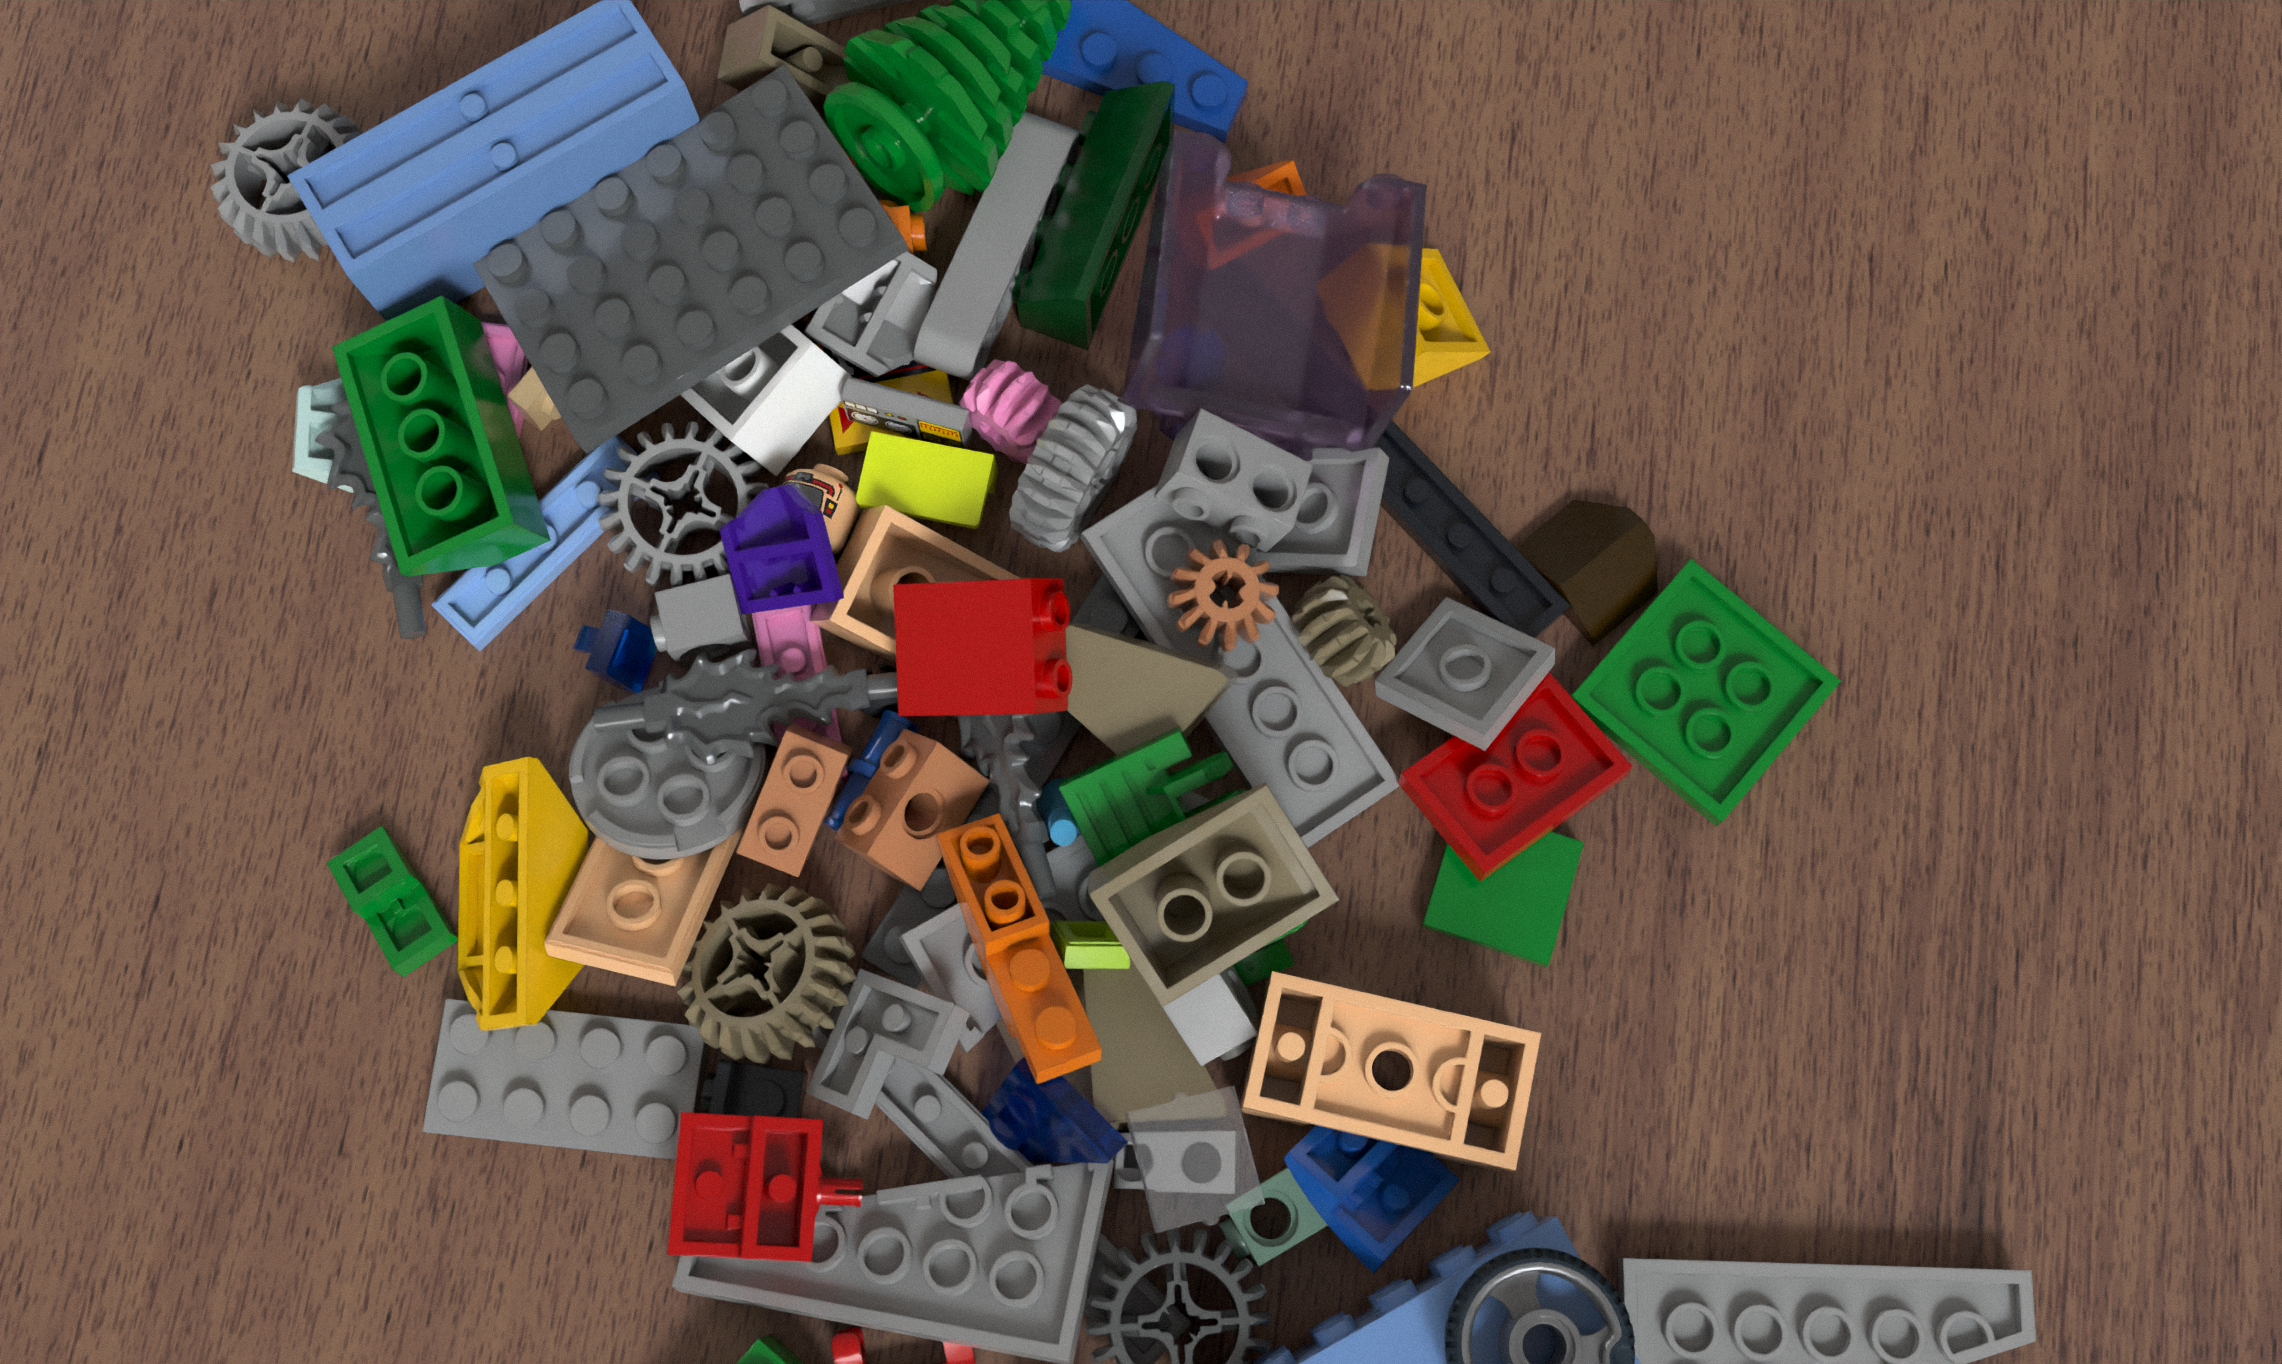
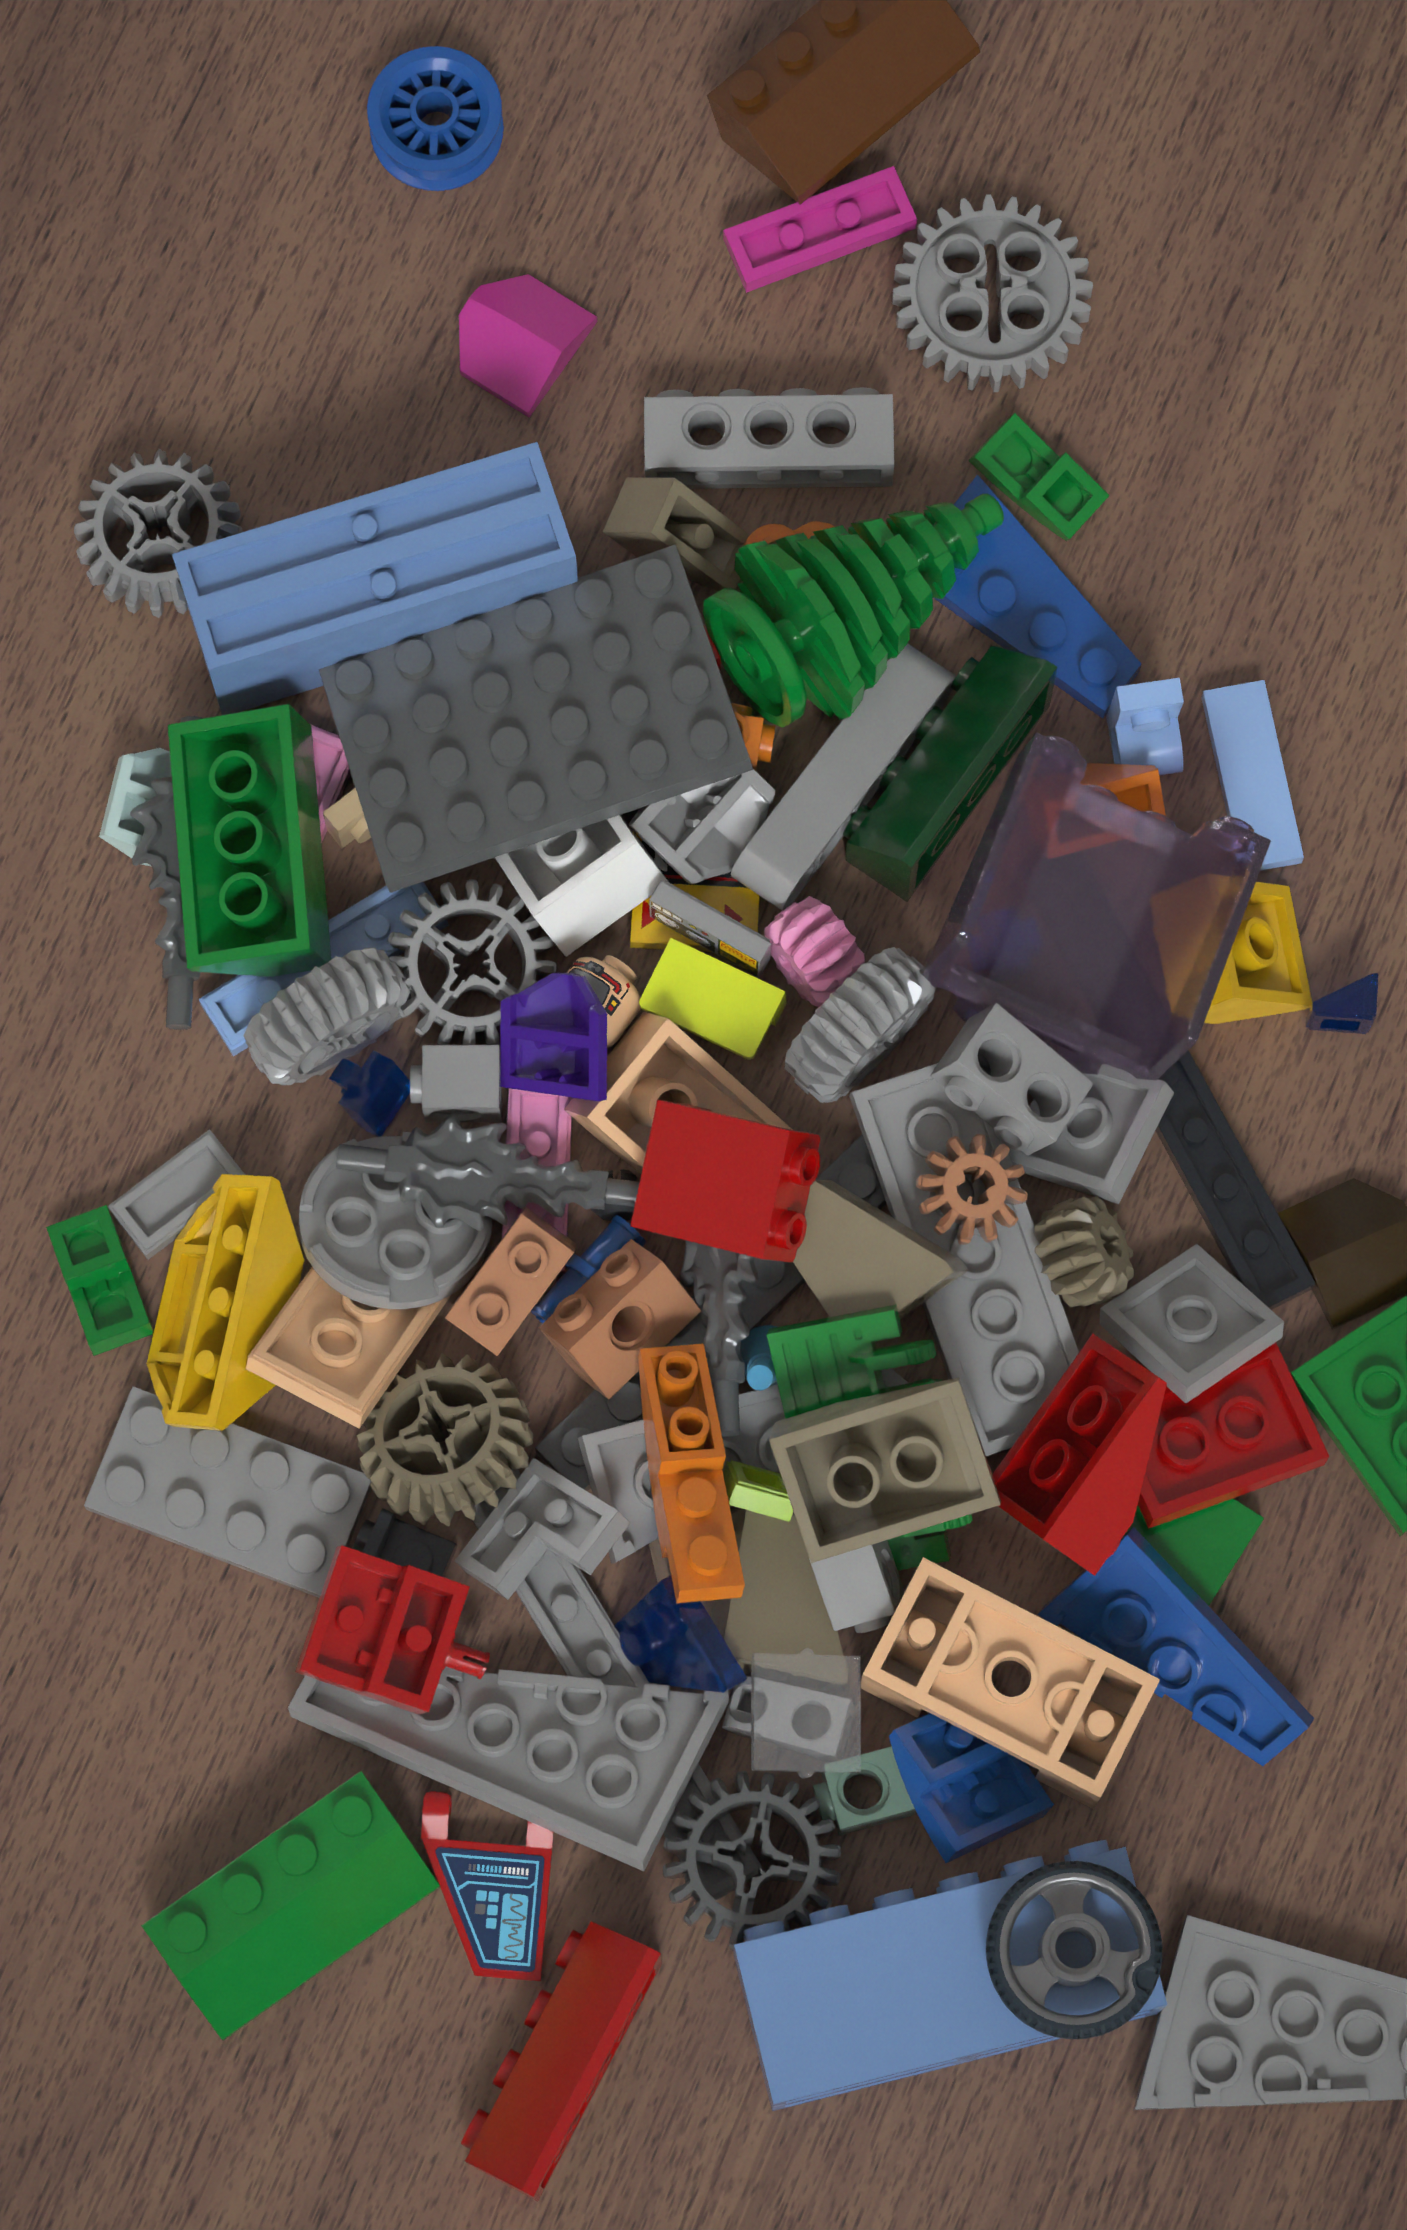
camera: 15 degrees right, 0 degrees up
none -> light grey tile [107,1129,245,1260]
none -> light grey gear [243,948,412,1085]
none -> red slope [992,1334,1167,1576]
none -> blue wing [1037,1527,1314,1766]
none -> light blue plate [1106,678,1184,775]
none -> light blue tile [1201,680,1304,874]
none -> clear blue slope [1305,973,1378,1034]

